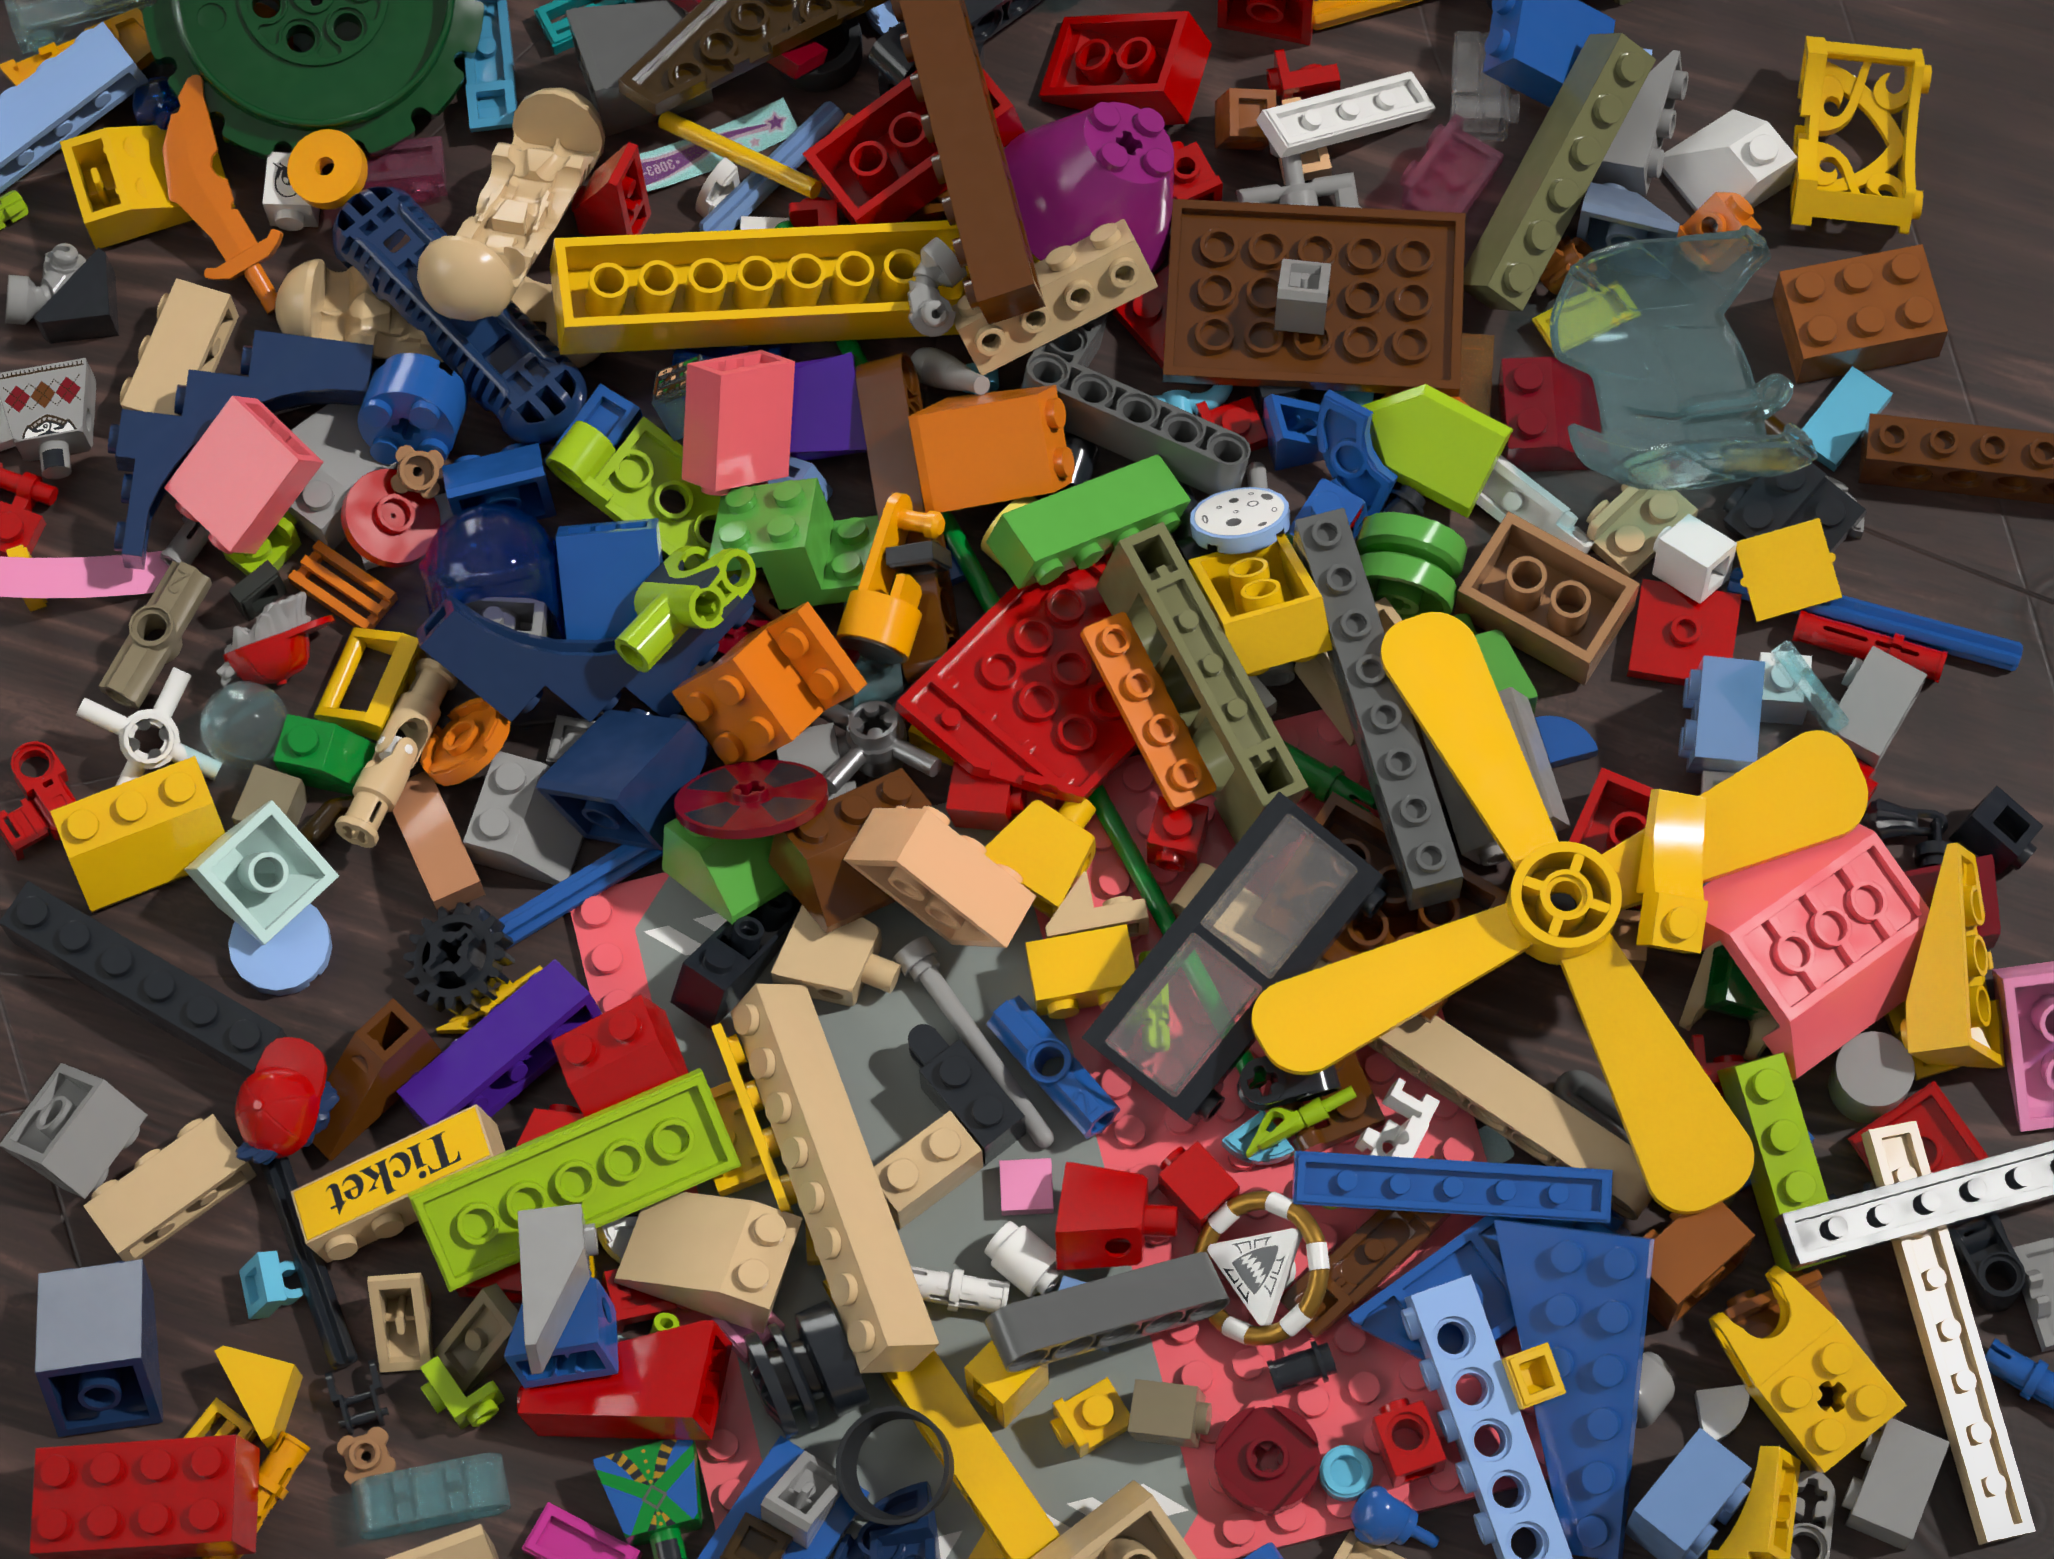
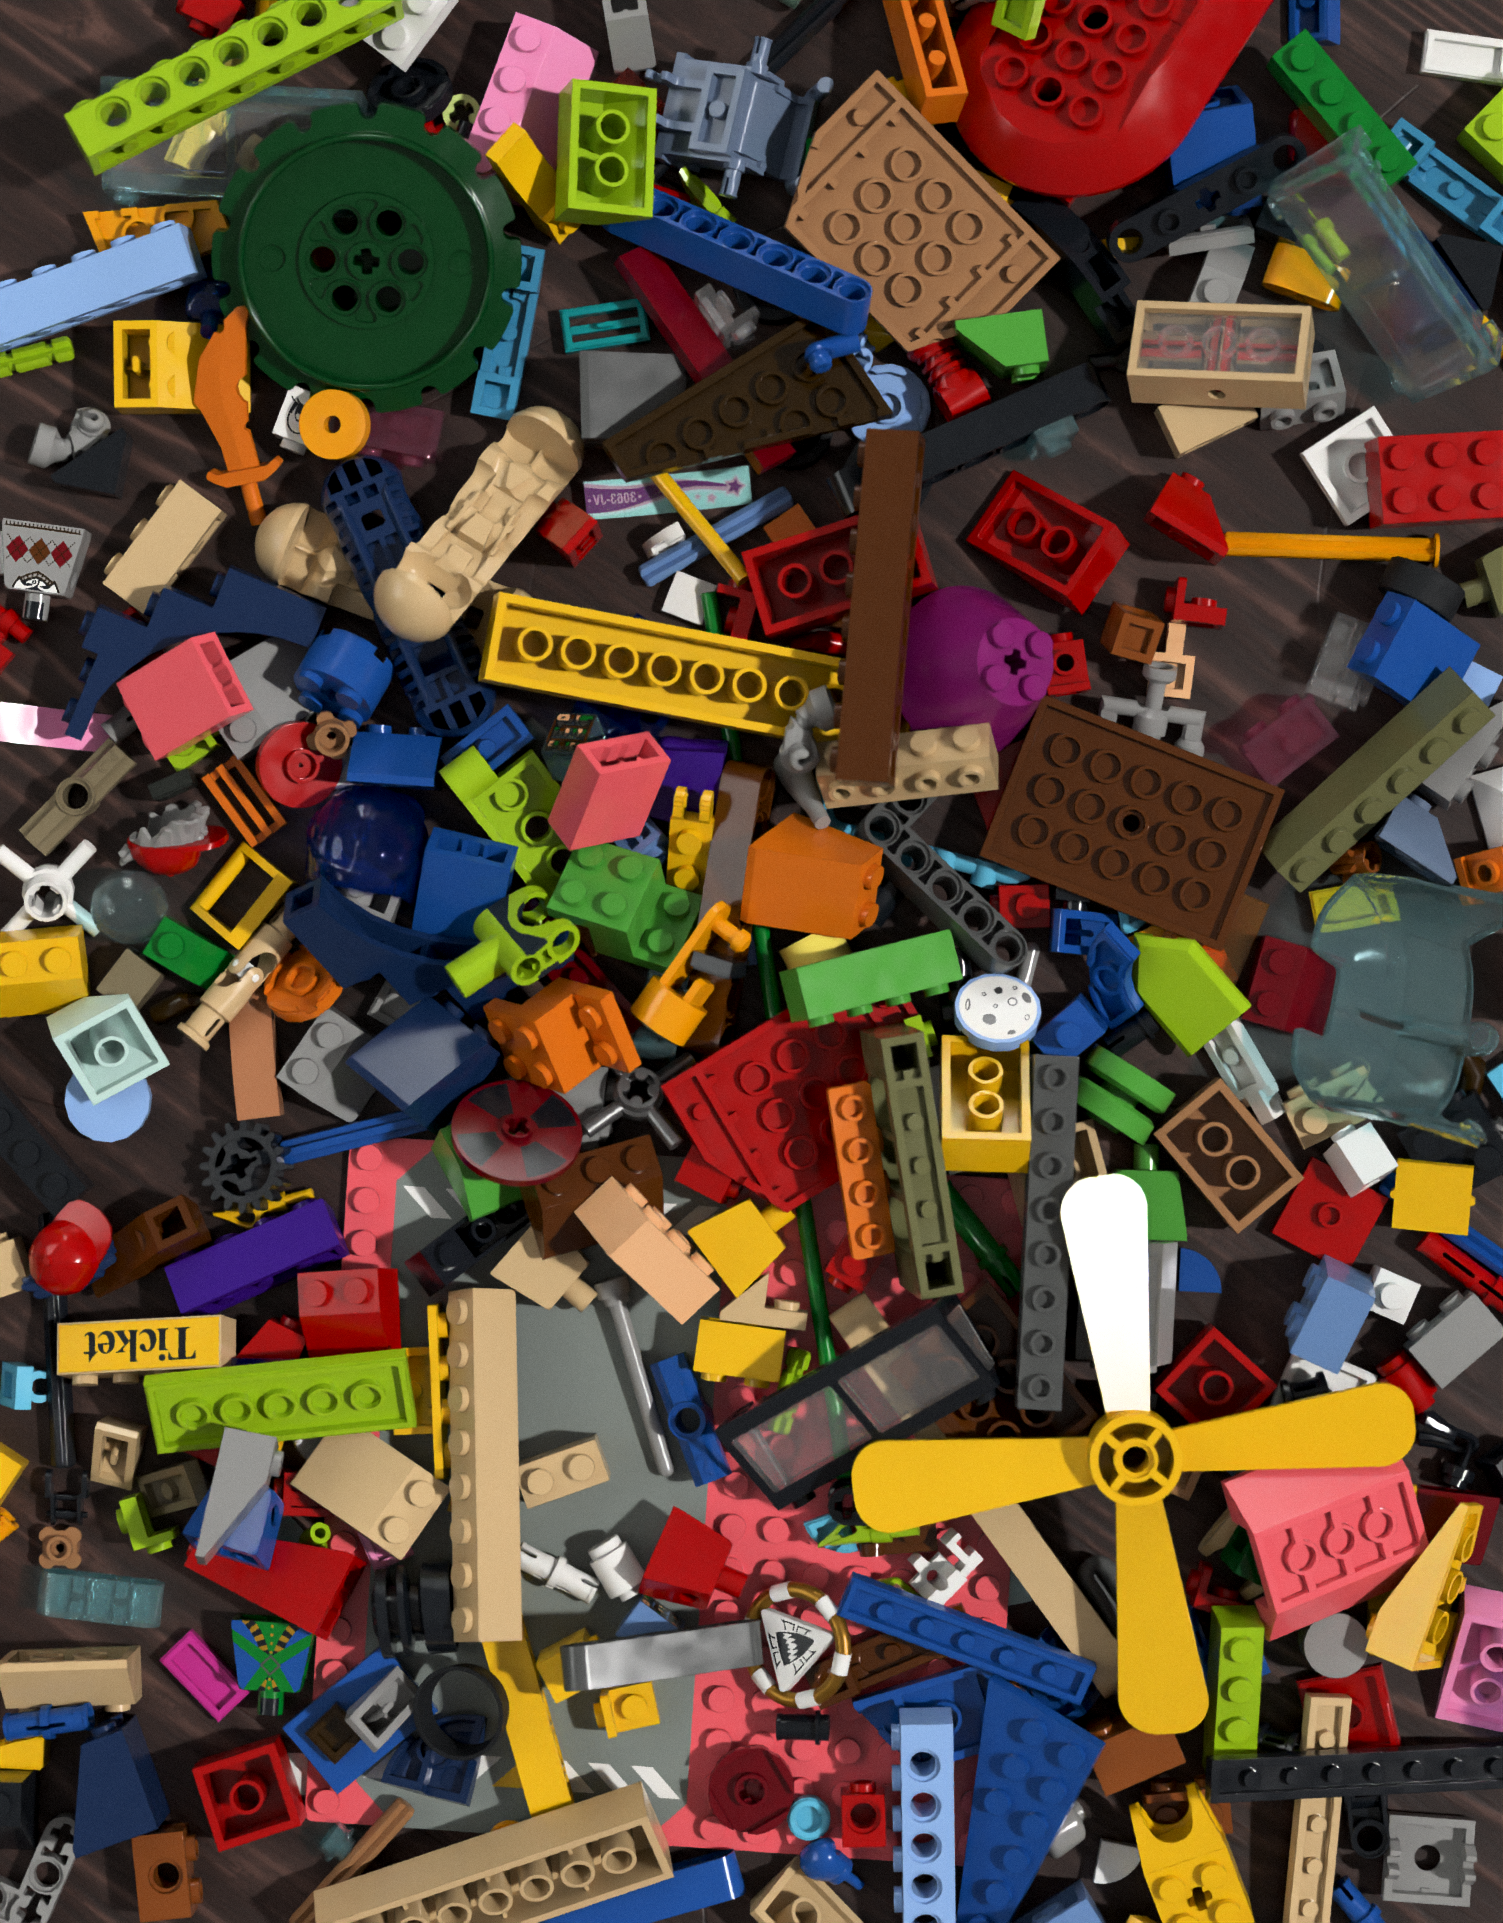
camera: 15 degrees right, 20 degrees up
black brick [908,1024,1026,1165] -> none
bright pink tile [999,1158,1054,1216] -> none
dark tan brick [1127,1379,1212,1449] -> none
red brick [1158,1141,1240,1233] -> none
white tile [1256,71,1436,158] -> none
light grey slope [1274,259,1331,335] -> none
yellow slope [1501,1342,1566,1410] -> none
yellow slope [1636,789,1708,953] -> none
clear light blue tile [1771,640,1849,736] -> none
none -> yellow hinge [666,786,715,895]

